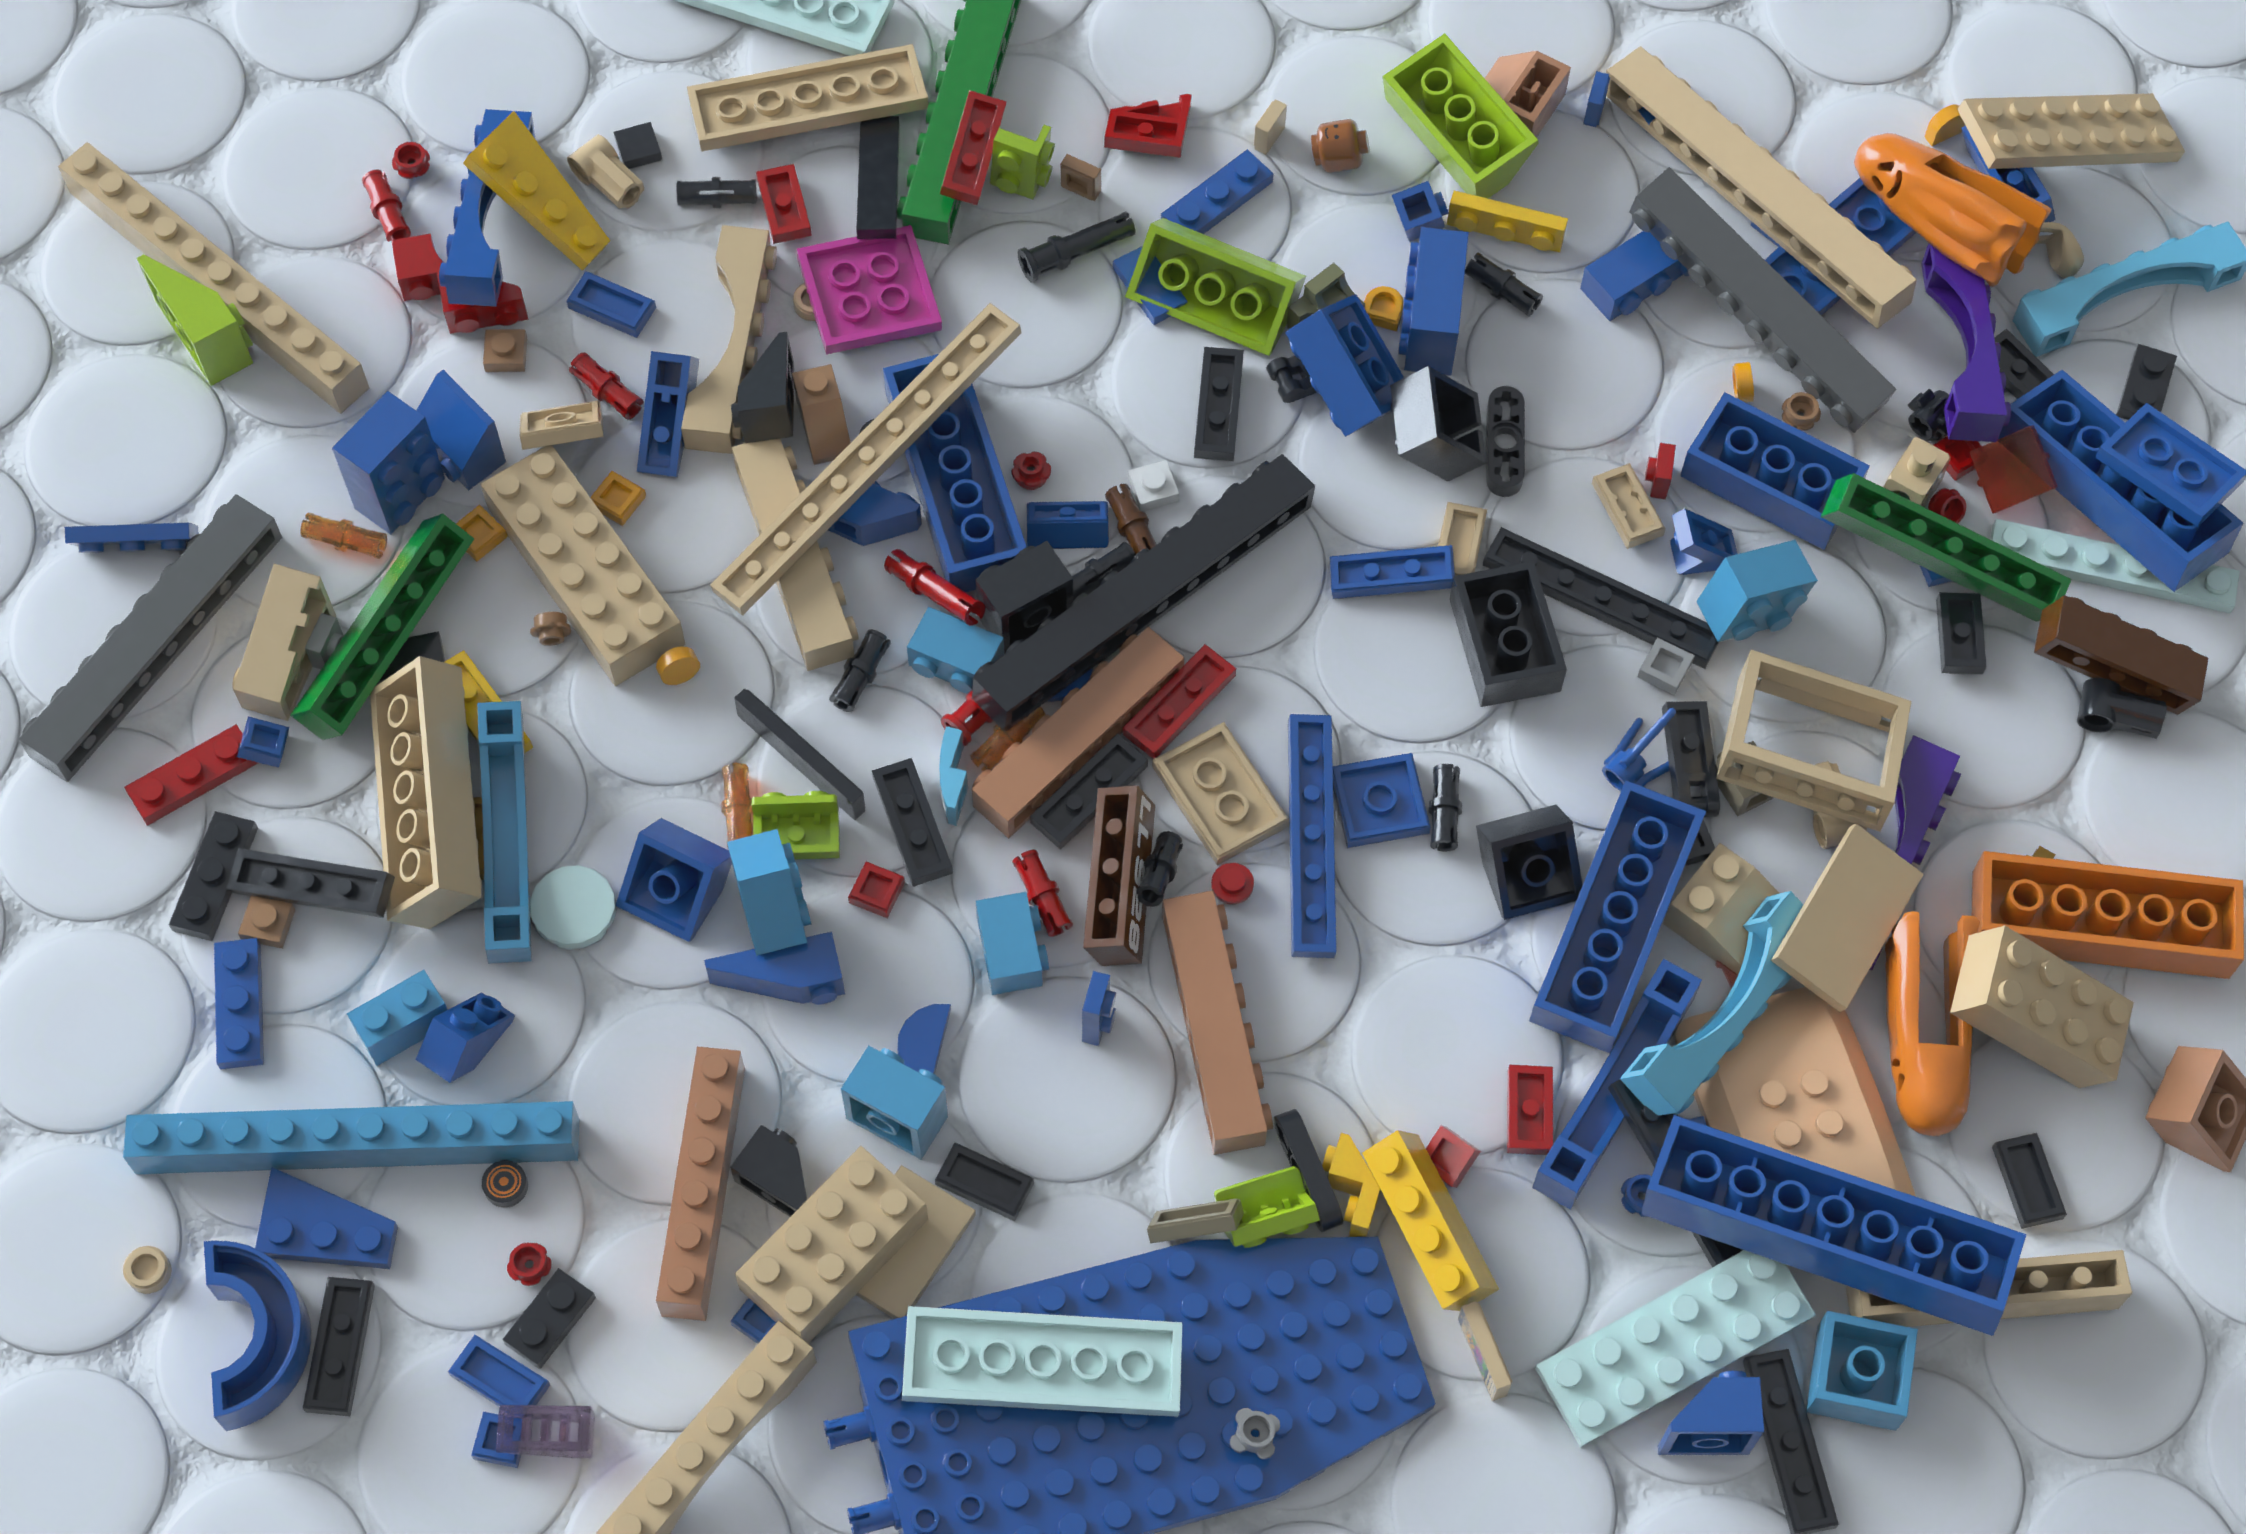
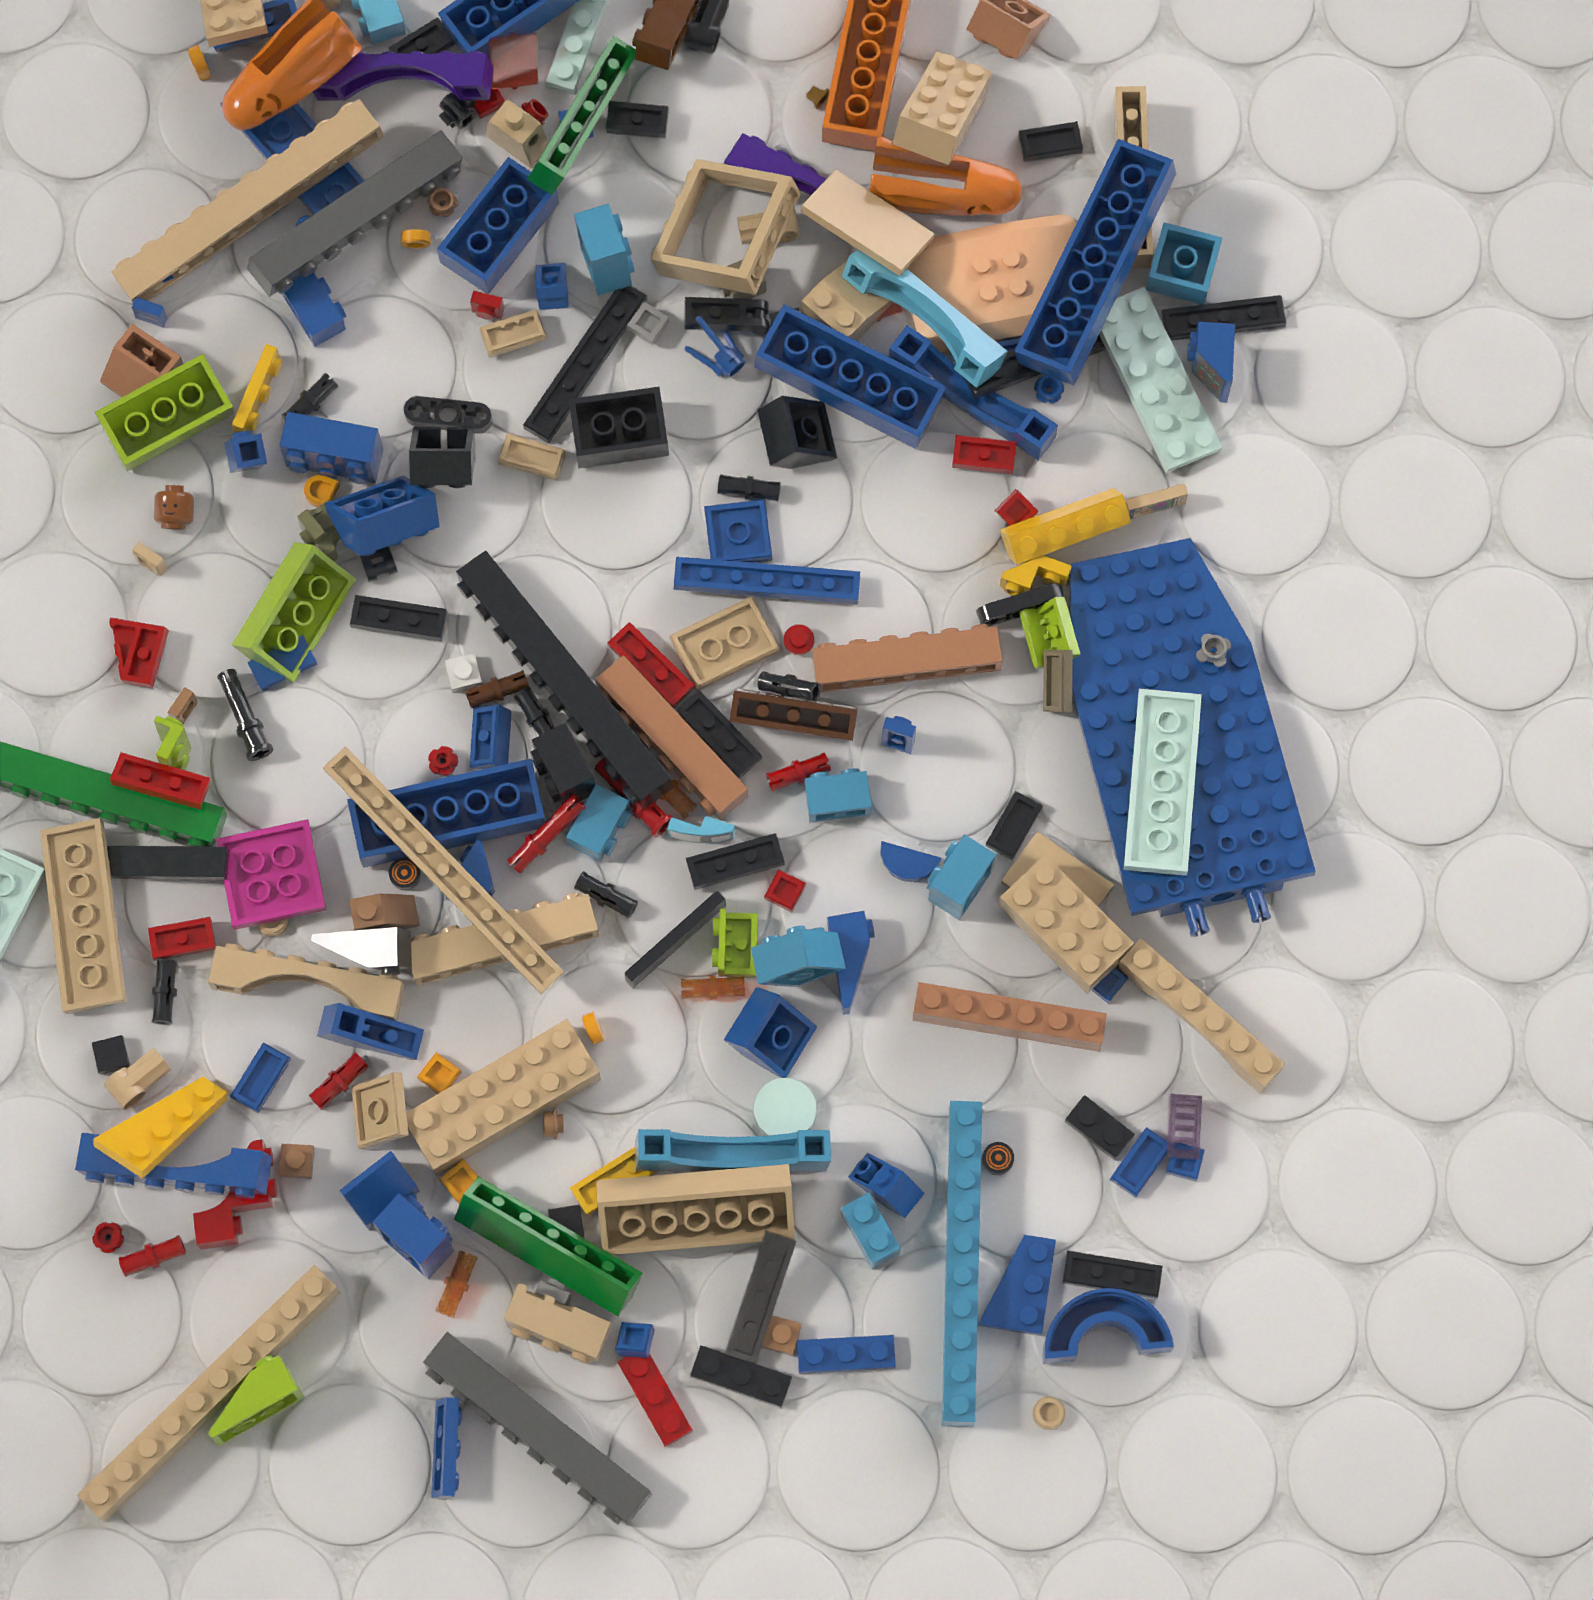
camera: 85 degrees left, 10 degrees up
red plate [507,1242,552,1286] -> none
black slope [730,1125,807,1217] -> none
blue plate [1161,149,1274,234] -> none
blue tile [1330,545,1455,599] -> none

